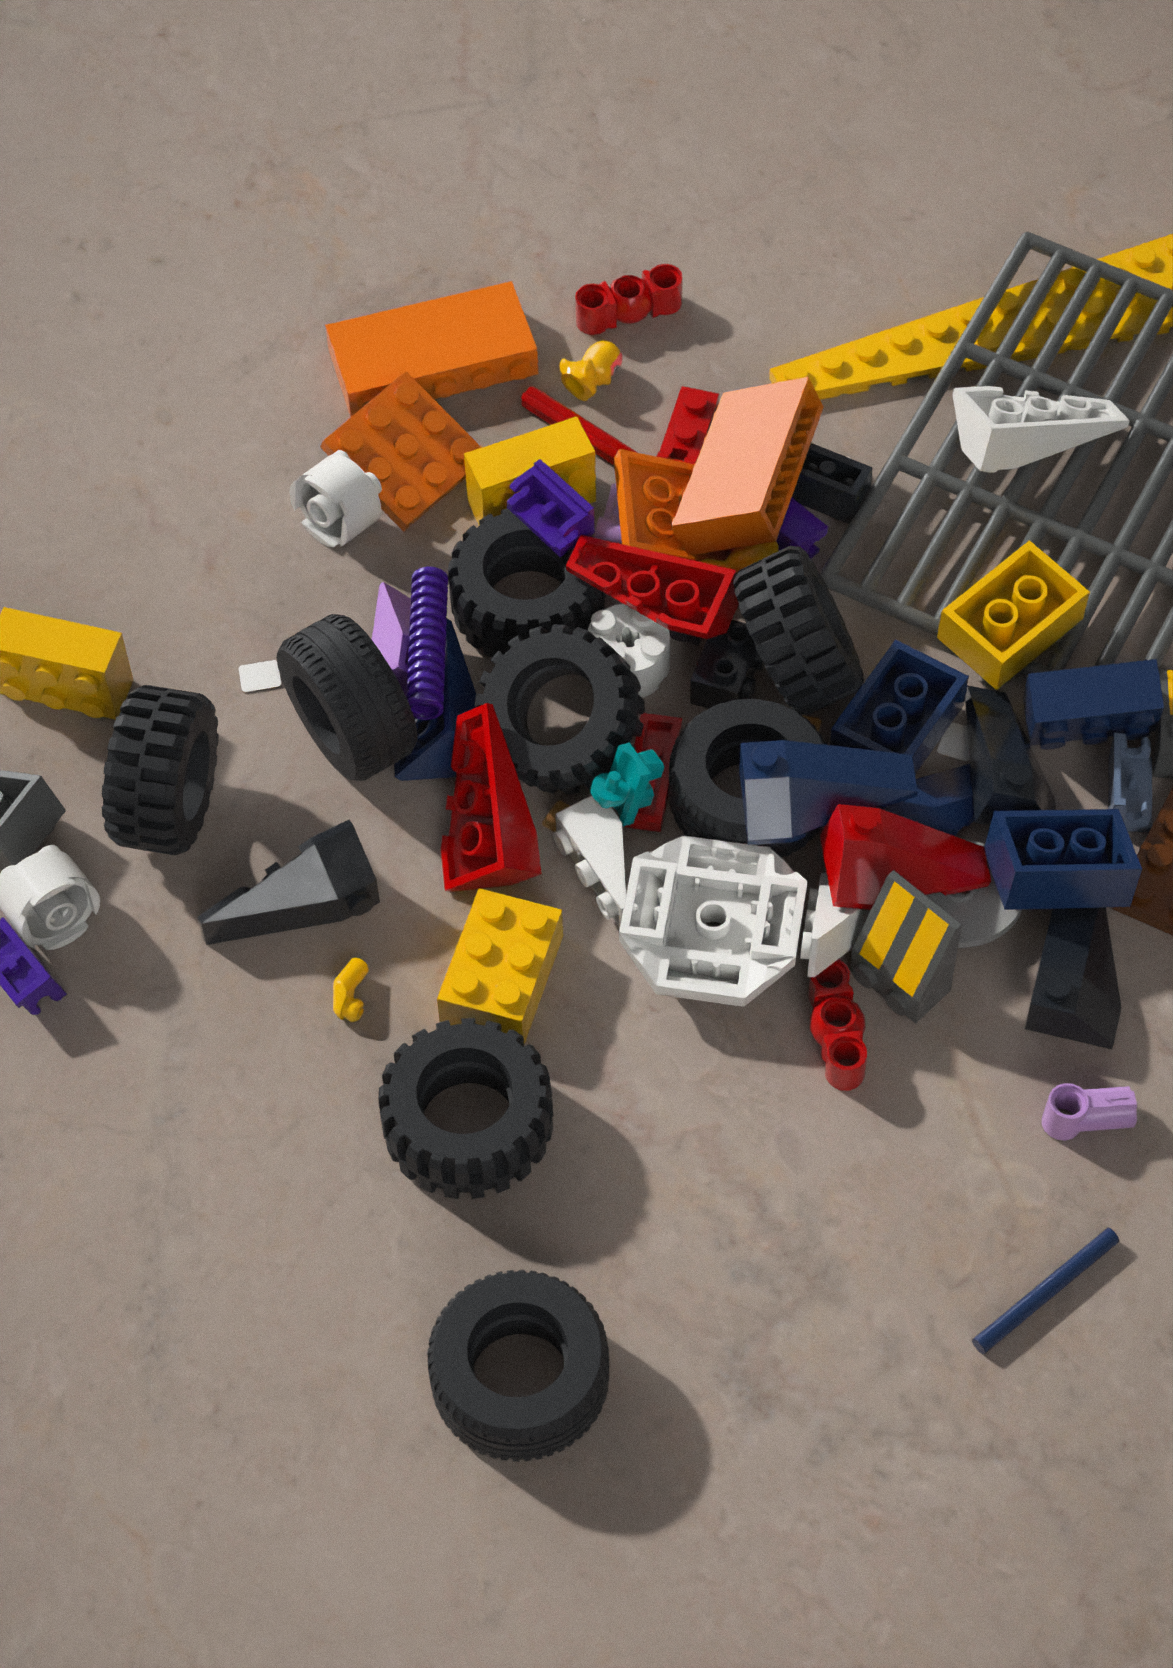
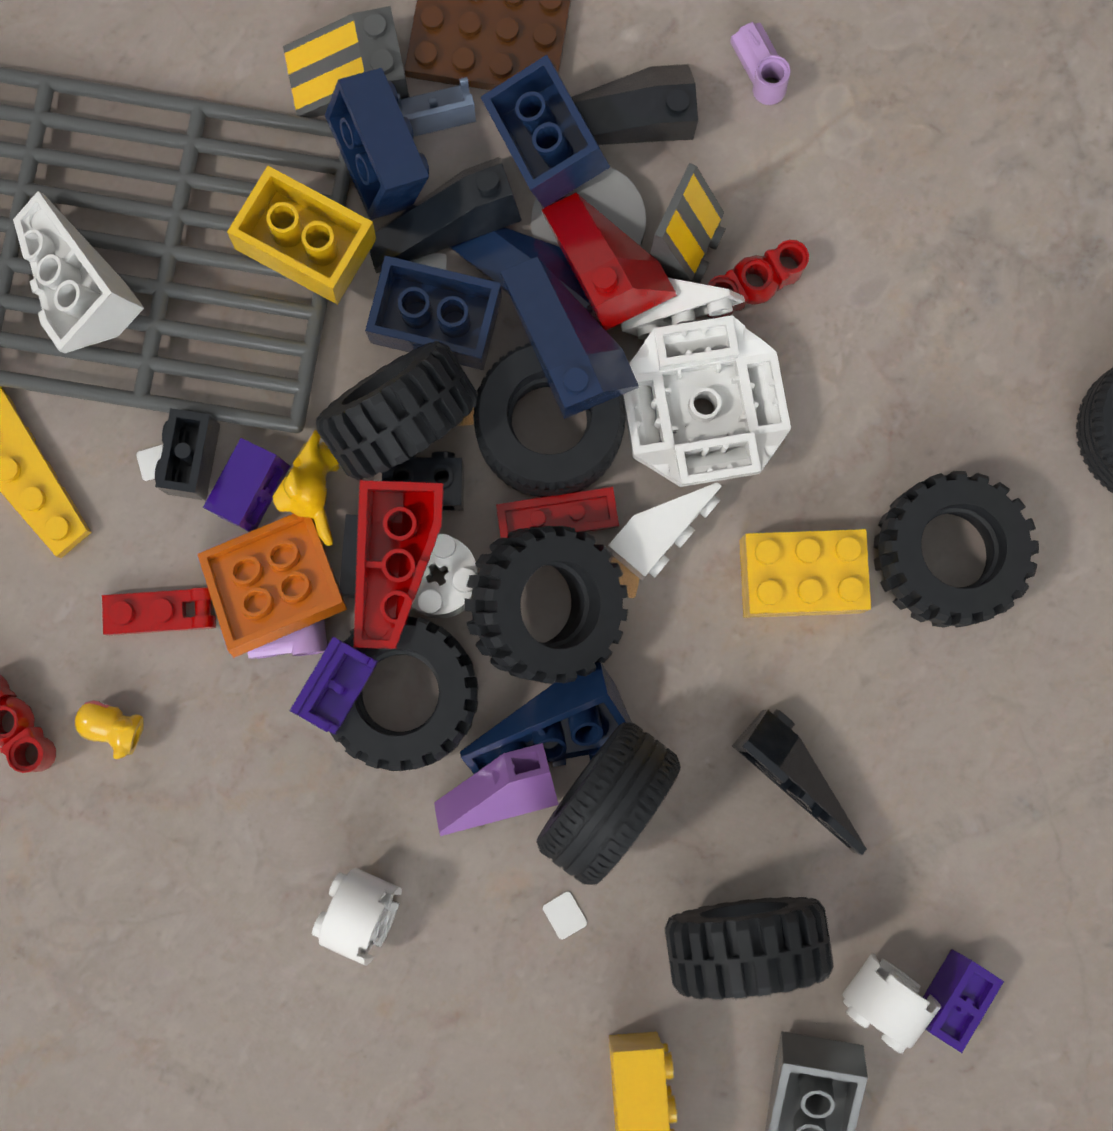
camera: 115 degrees left, 25 degrees up
orange plate [320,371,482,532] -> none
orange brick [325,281,539,417] -> none
yellow arm [333,958,369,1022] -> none
dark purple piece [406,567,448,720] -> none
red wedge [441,703,542,892] -> none
yellow brick [464,417,596,526] -> none
red axle [521,386,638,465] -> none
teal hips [591,742,665,827] -> none
brick [672,377,824,556] -> none
dark blue bar [972,1228,1119,1354] -> none

